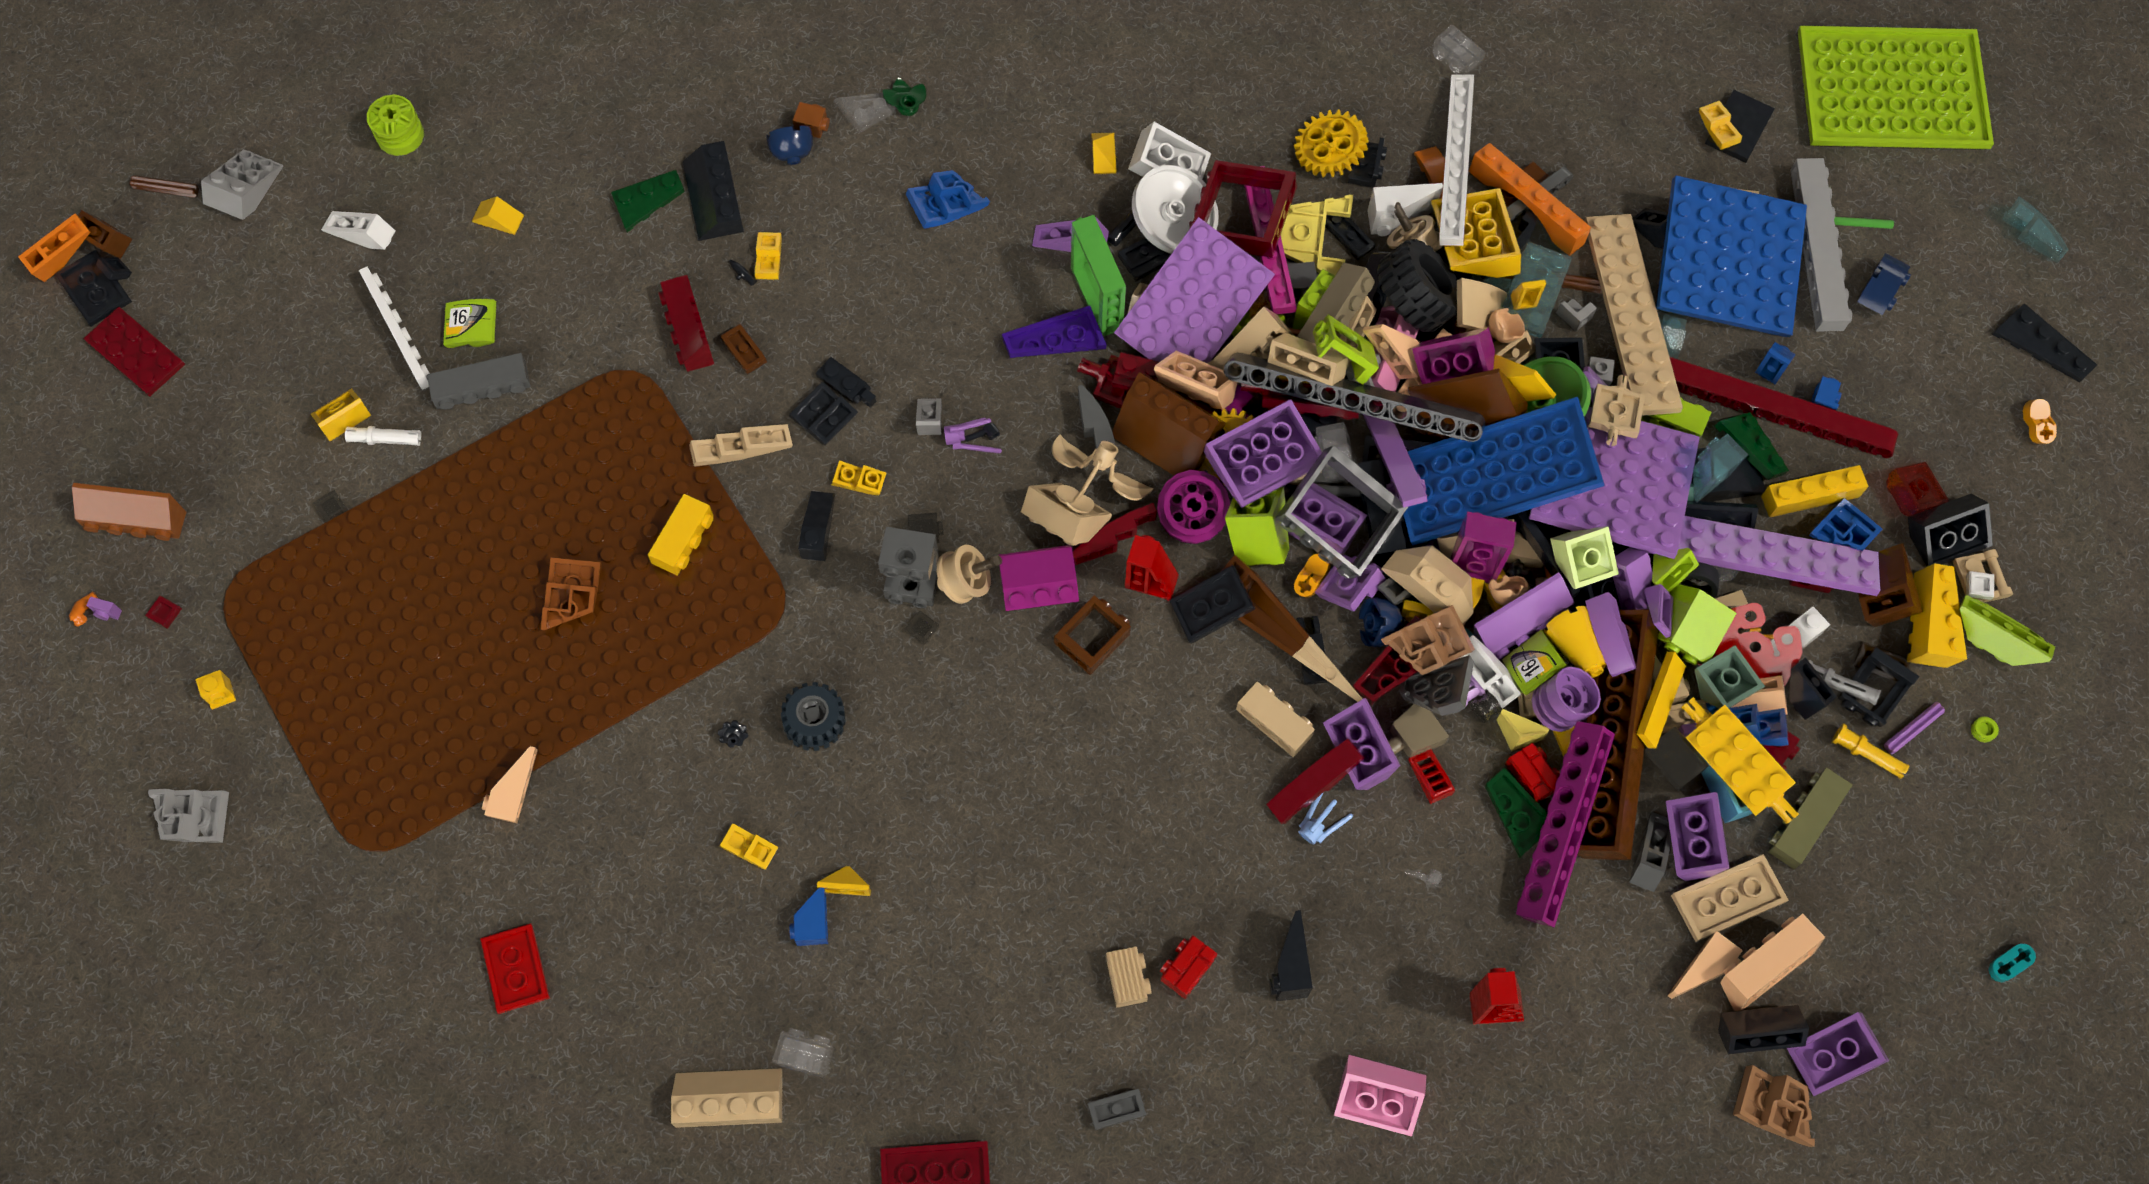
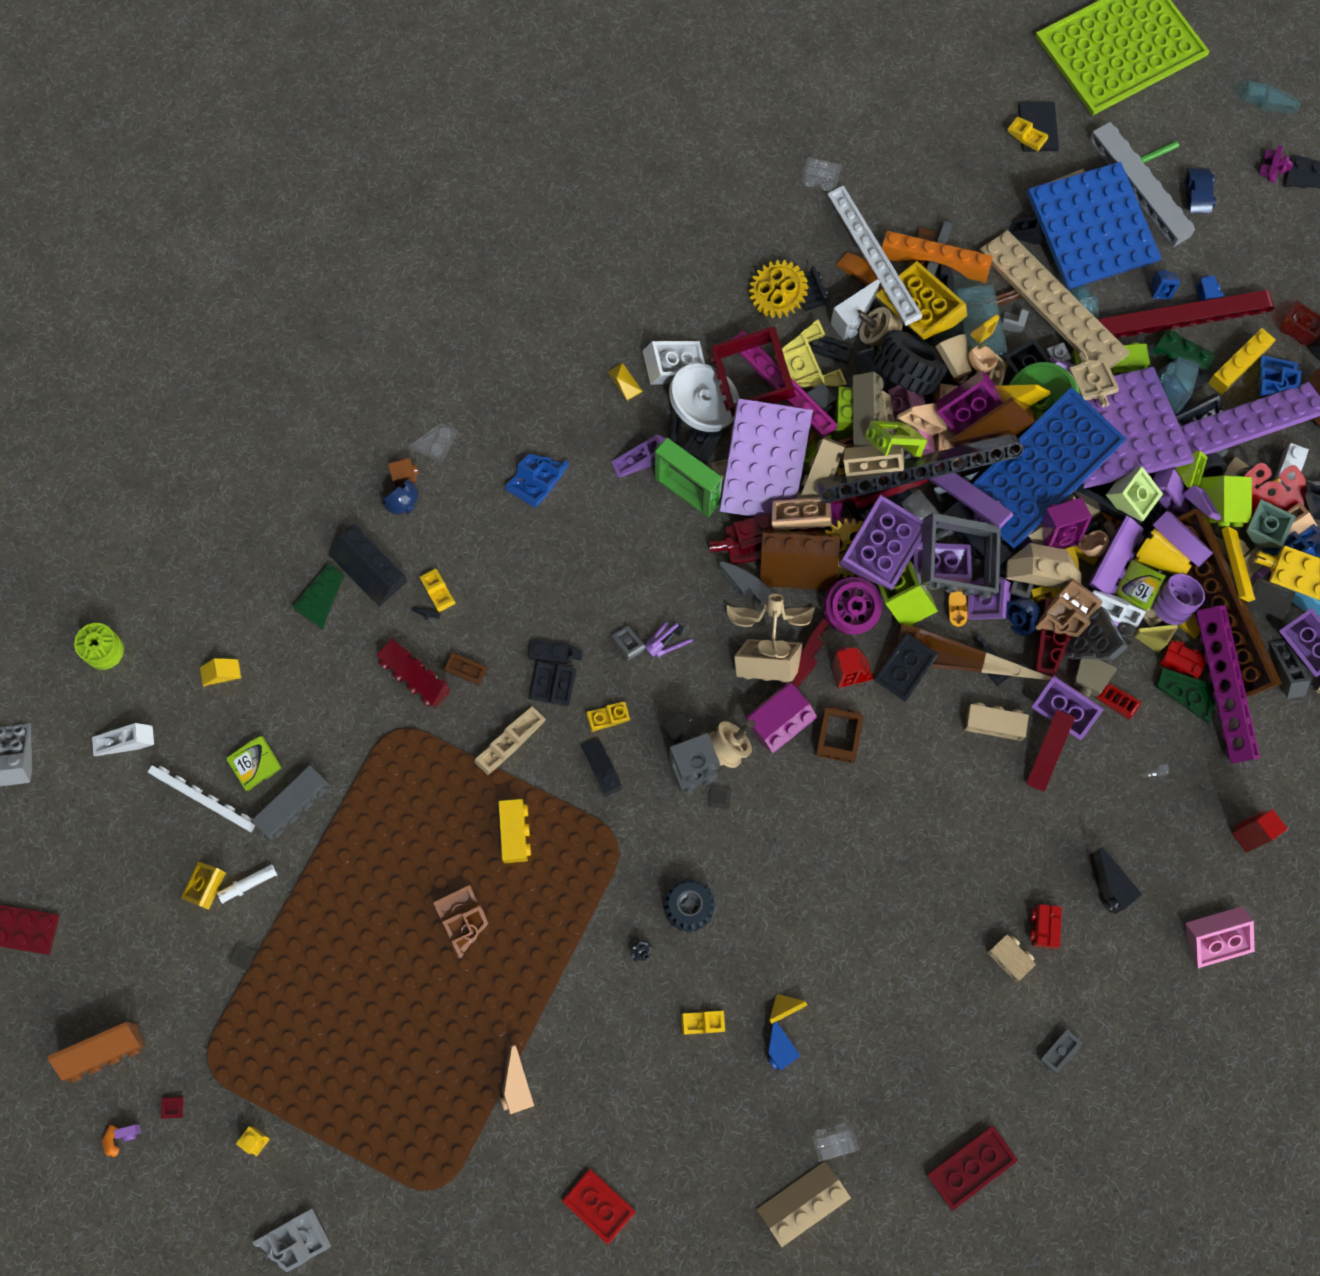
camera: 30 degrees left, 5 degrees up
dark green plate [882,78,926,116] -> none
dark purple wing [1002,306,1106,358] -> none
light blue plant [1298,793,1353,845] -> none
none -> magenta hips [1260,145,1293,183]

